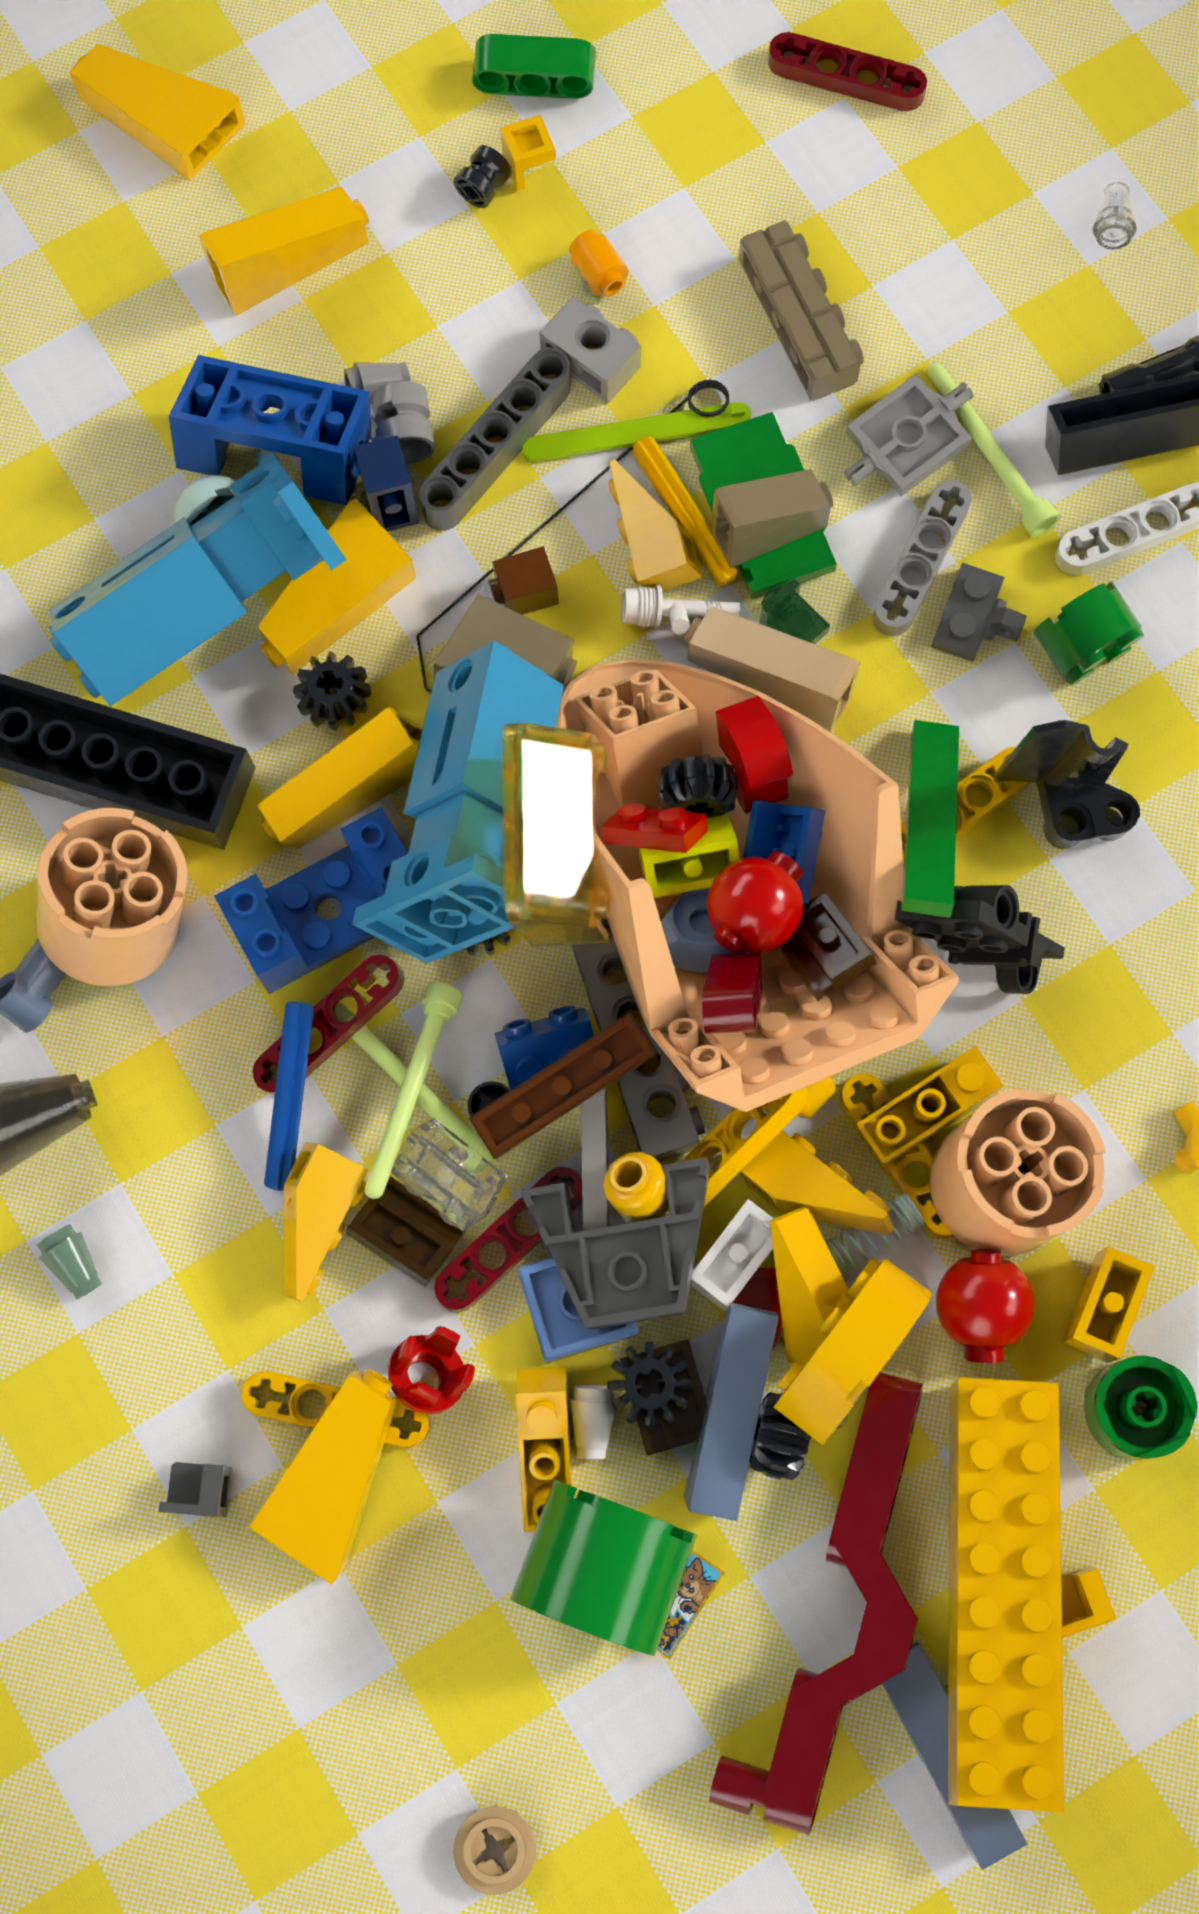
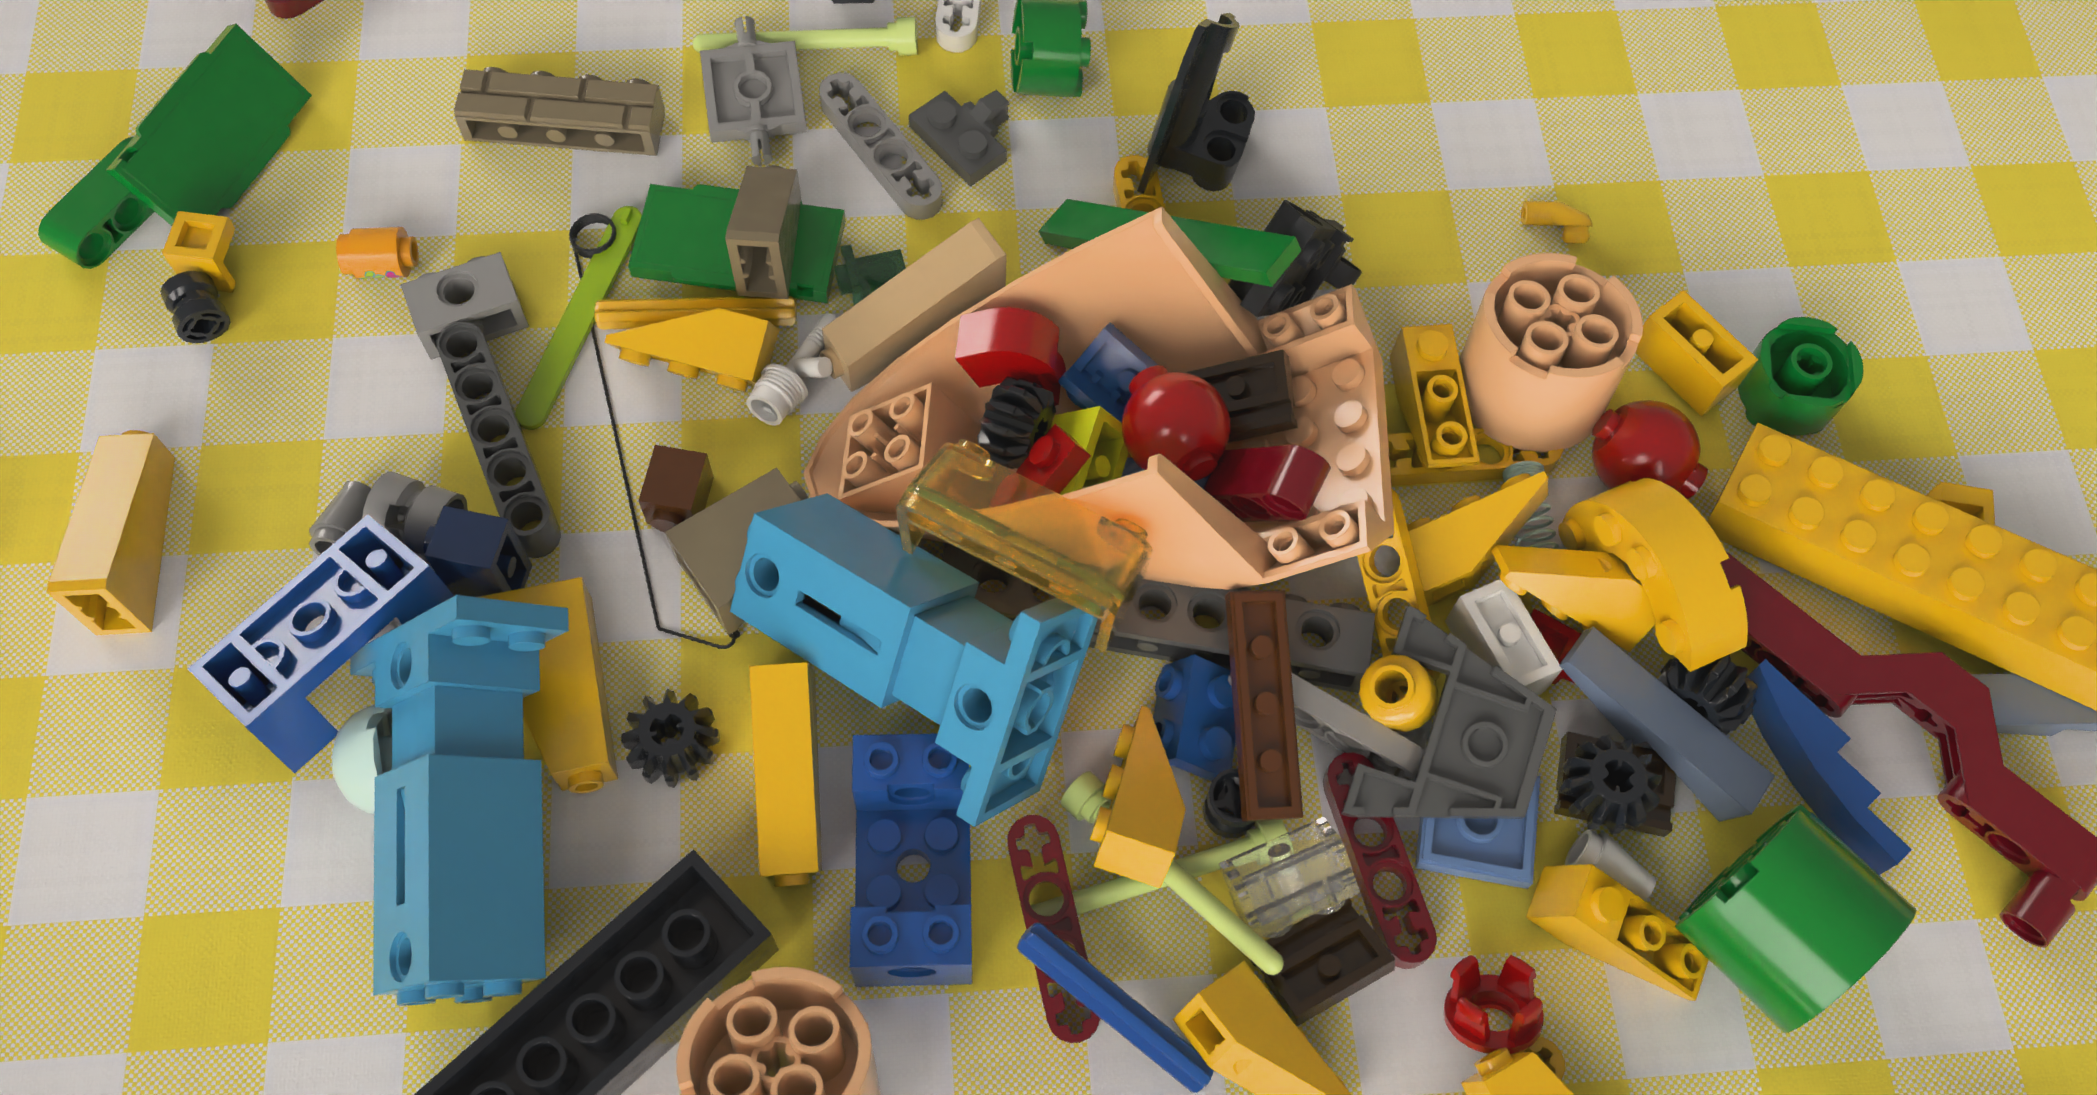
camera: 70 degrees left, 10 degrees down
none -> green piece [105,24,312,226]
none -> yellow slope [1090,705,1186,888]
none -> blue slope [1746,659,1912,875]

